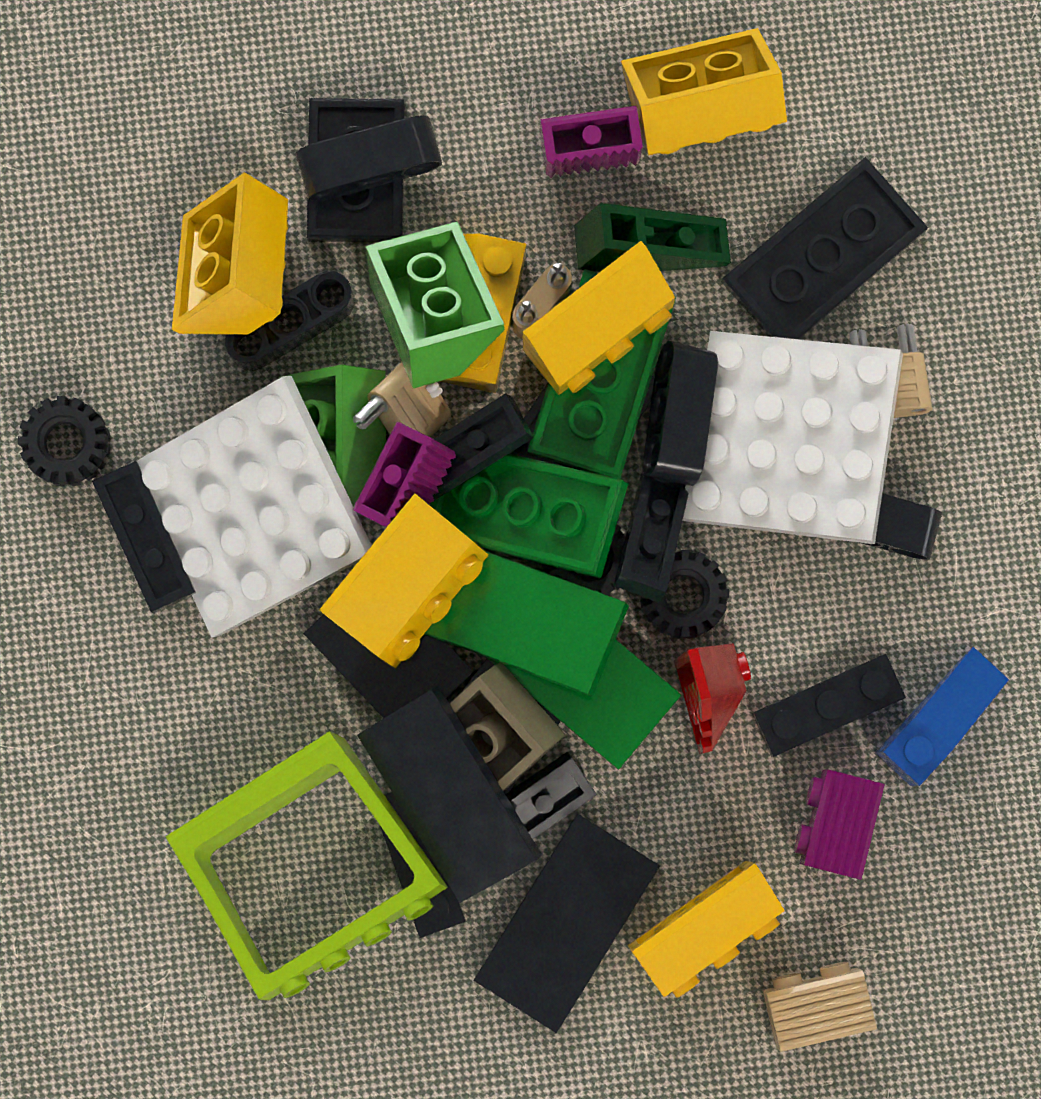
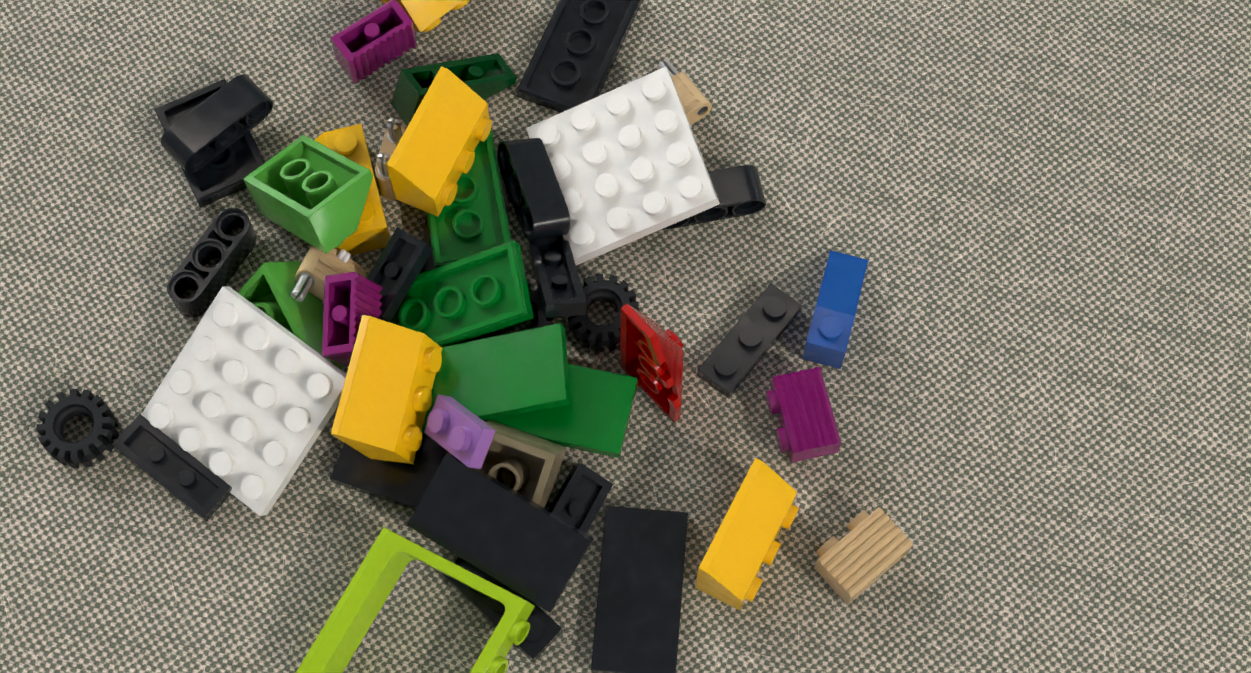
camera: 25 degrees left, 15 degrees down
yellow slope [172,172,289,335] -> none
none -> medium lavender plate [424,394,496,469]

